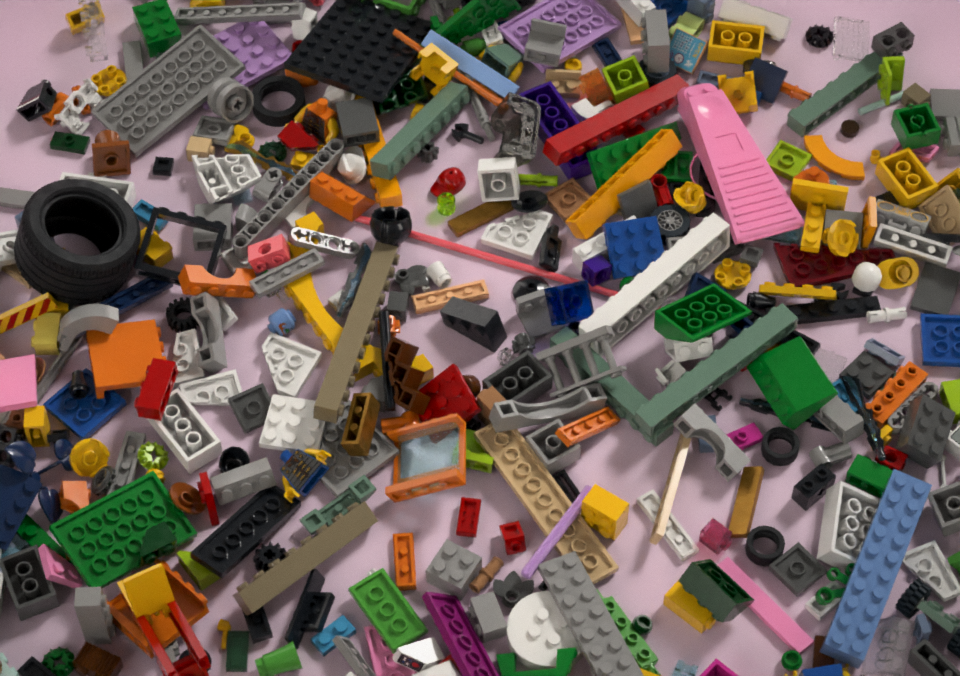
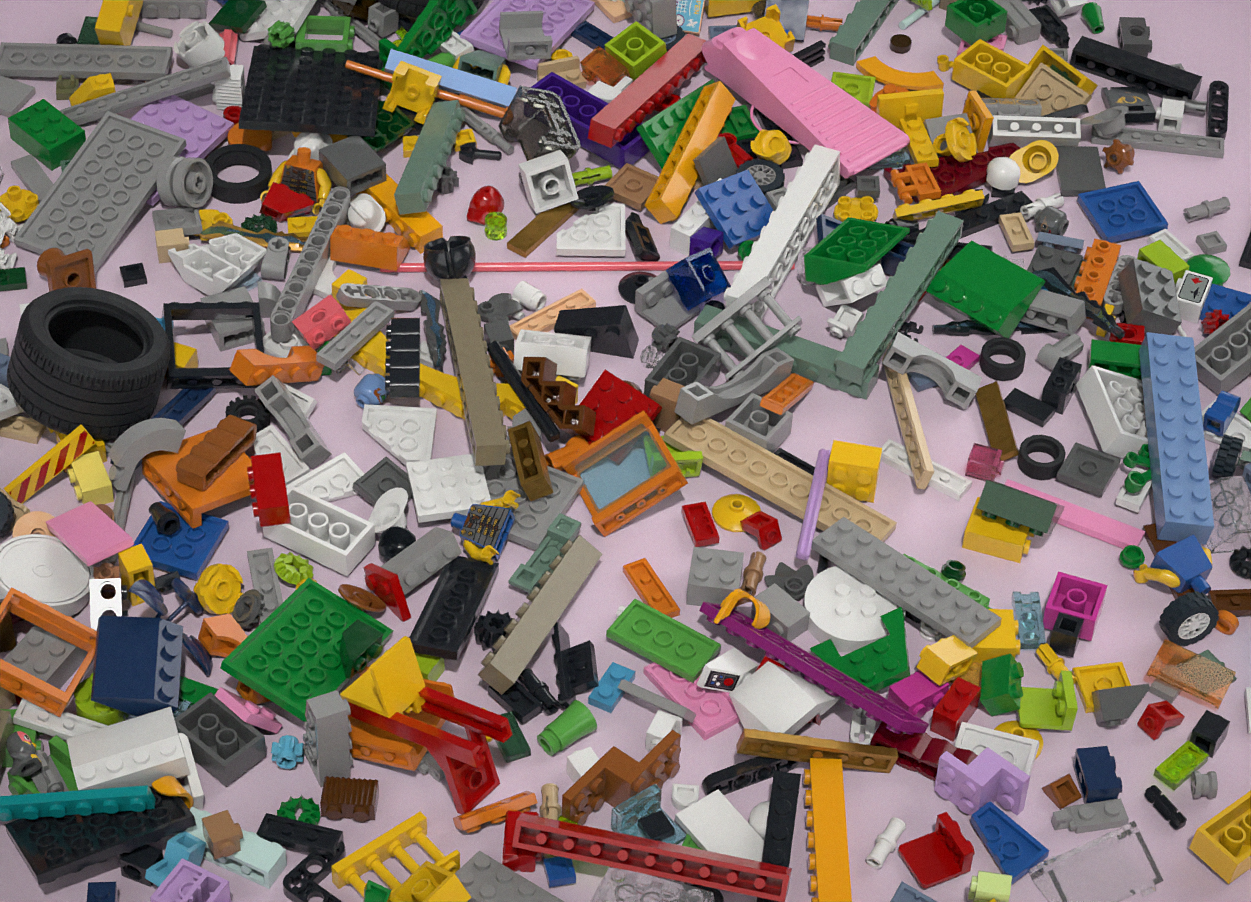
camera: 25 degrees left, 10 degrees down
none -> dark orange brick [176,415,257,491]
none -> medium azure gear [271,735,304,769]
none -> white piece [368,488,408,536]
none -> black brick [385,318,420,398]
none -> yellow tile [453,129,477,152]
none -> white brick [514,329,591,380]
none -> black pin [518,668,560,715]
none -> yellow dish [712,494,761,532]
none -> light orange helmet [714,589,771,629]
none -> black tile [792,40,826,67]
none -> orange plate [890,162,941,204]
none -> tan plate [998,212,1035,252]
none -> black tile [1004,388,1056,428]
none -> dark grey head [1034,206,1069,236]
none -> blue leg [1203,390,1241,437]

